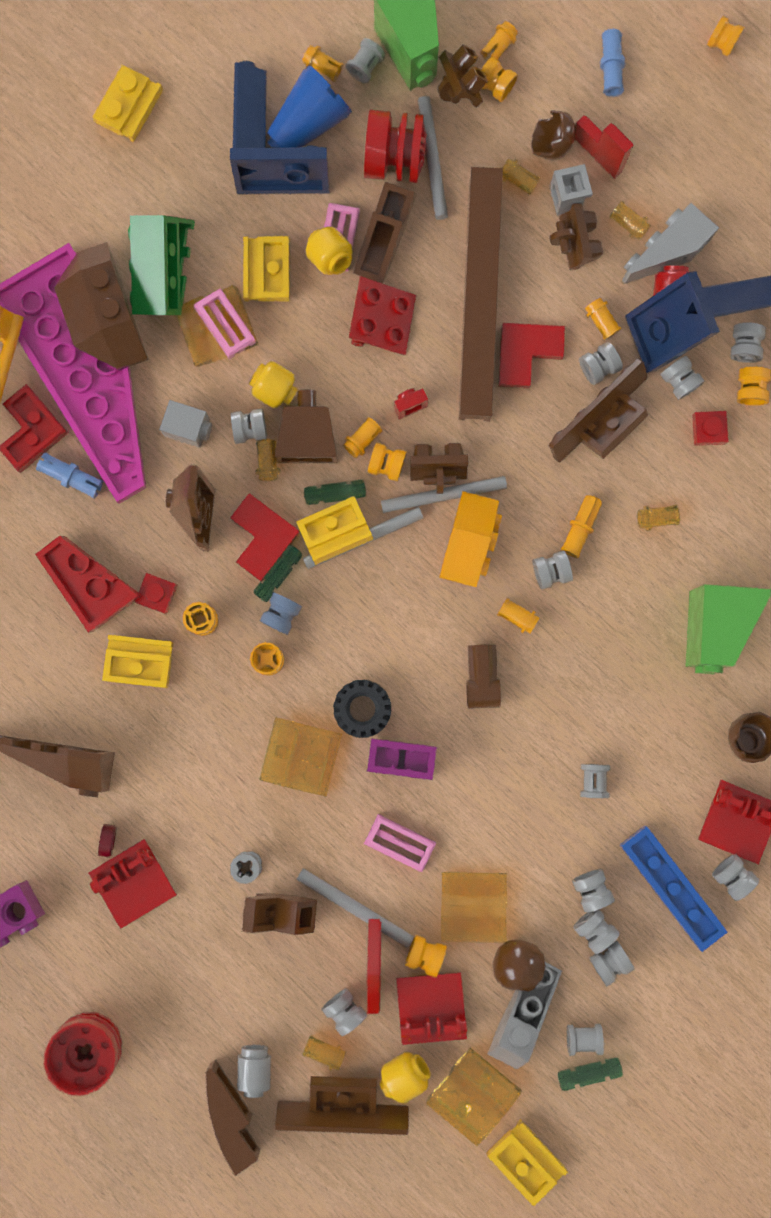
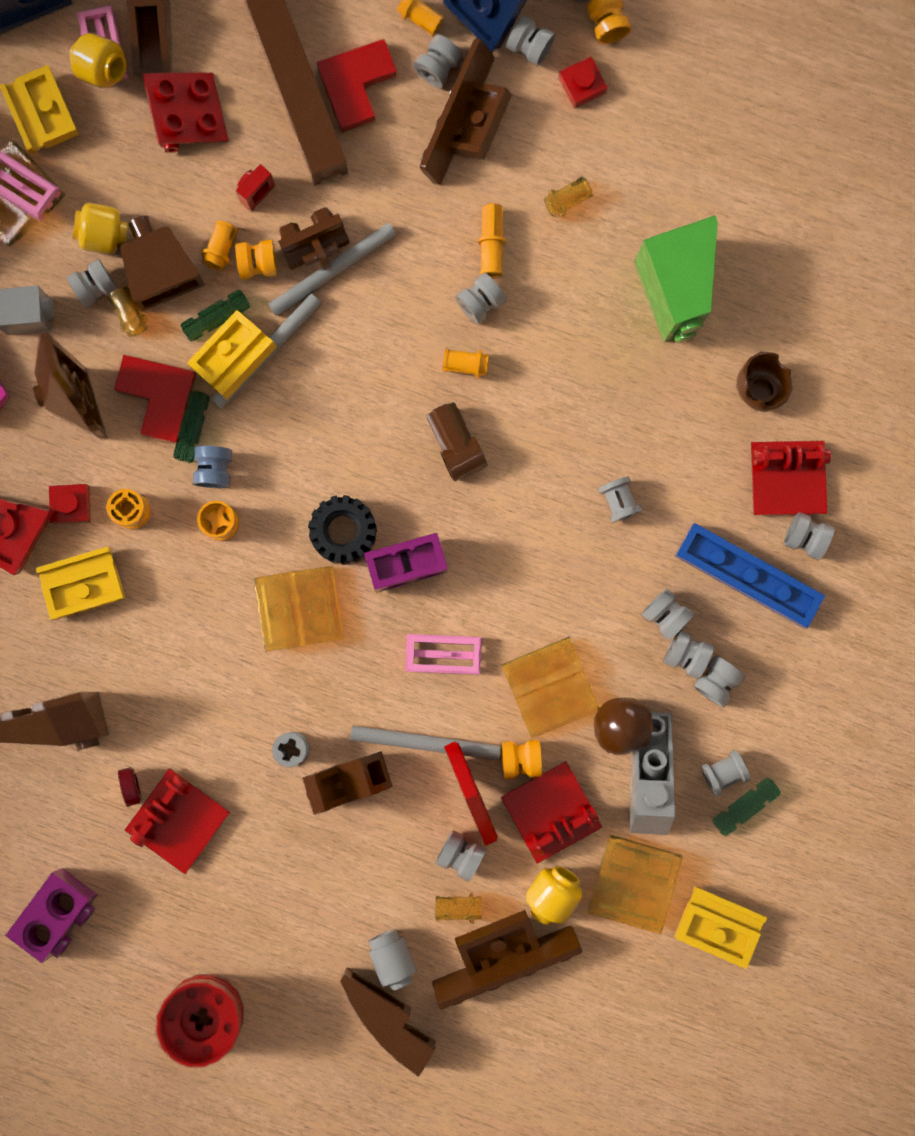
camera: 30 degrees left, 0 degrees up
light orange brick [439,491,502,587] -> none

